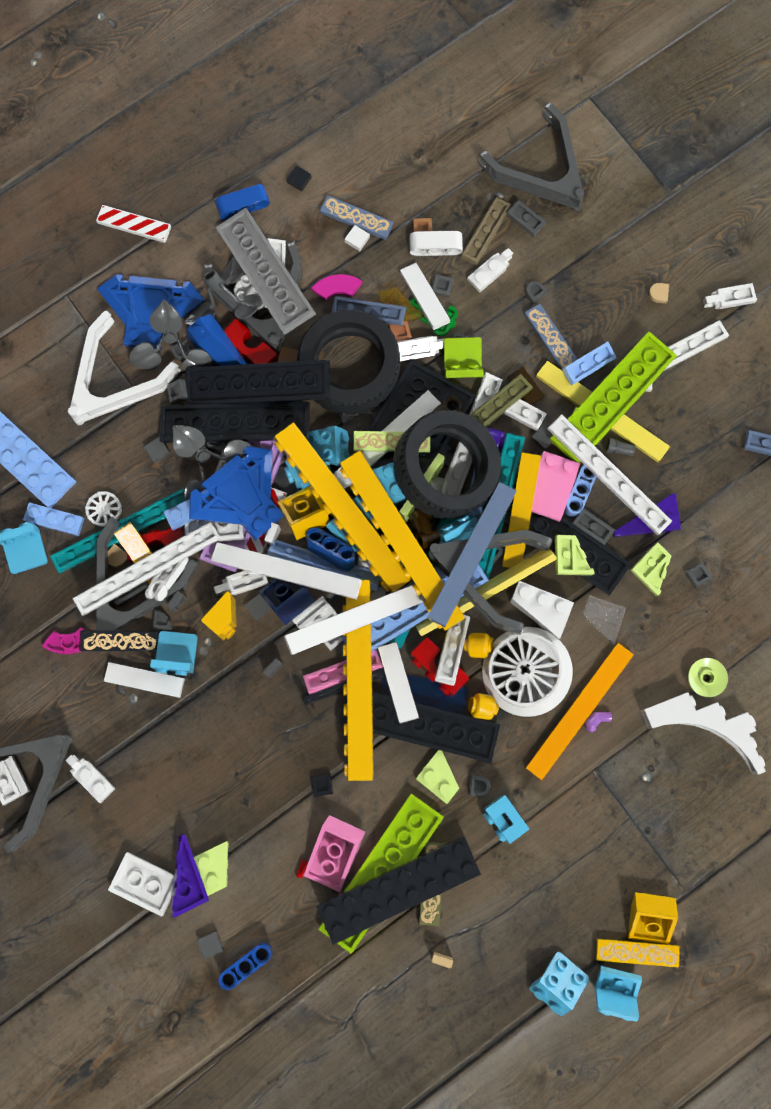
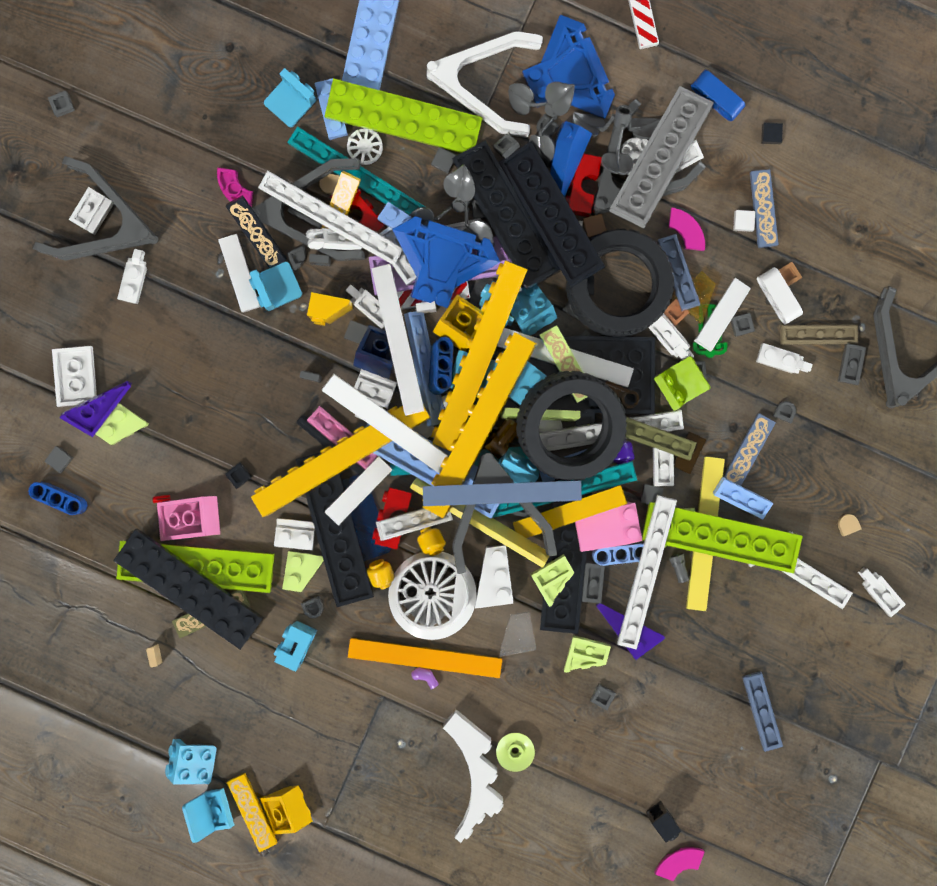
camera: 50 degrees right, 10 degrees up
none -> white plate [274,518,315,550]
none -> lime plate [324,78,483,153]

